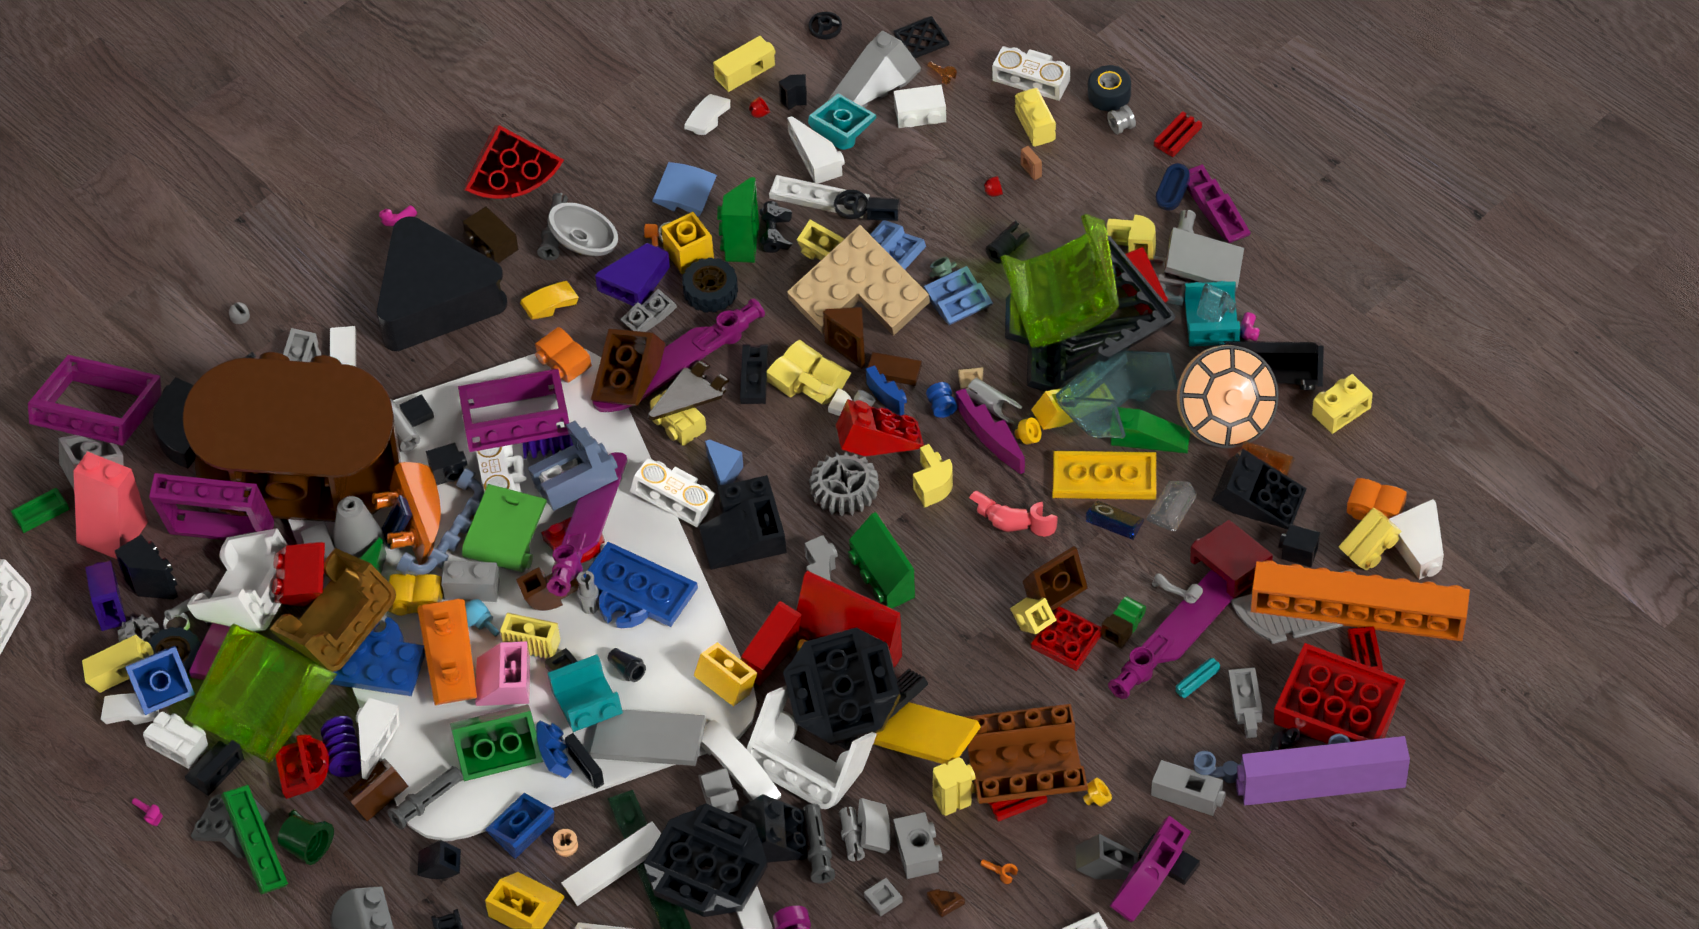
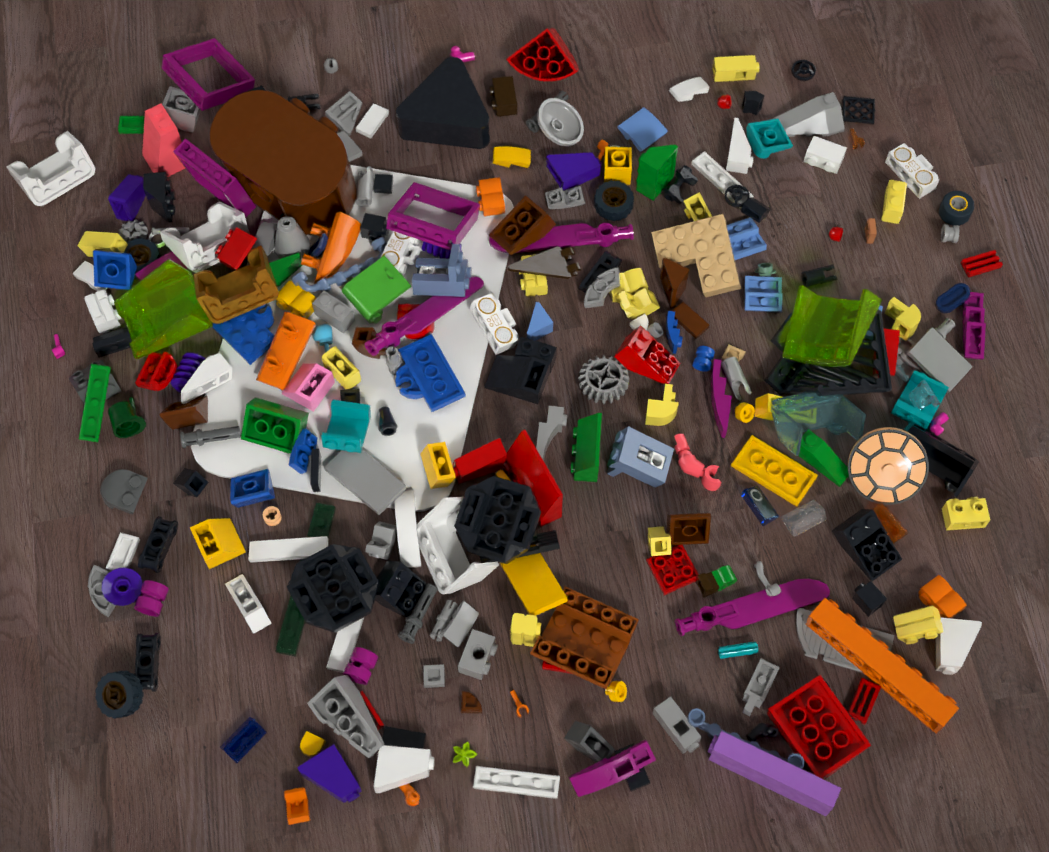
camera: 30 degrees right, 10 degrees up
dark red panel [1190,520,1273,598] -> none
none -> light grey tile [584,267,621,308]
none -> brick [607,426,674,488]

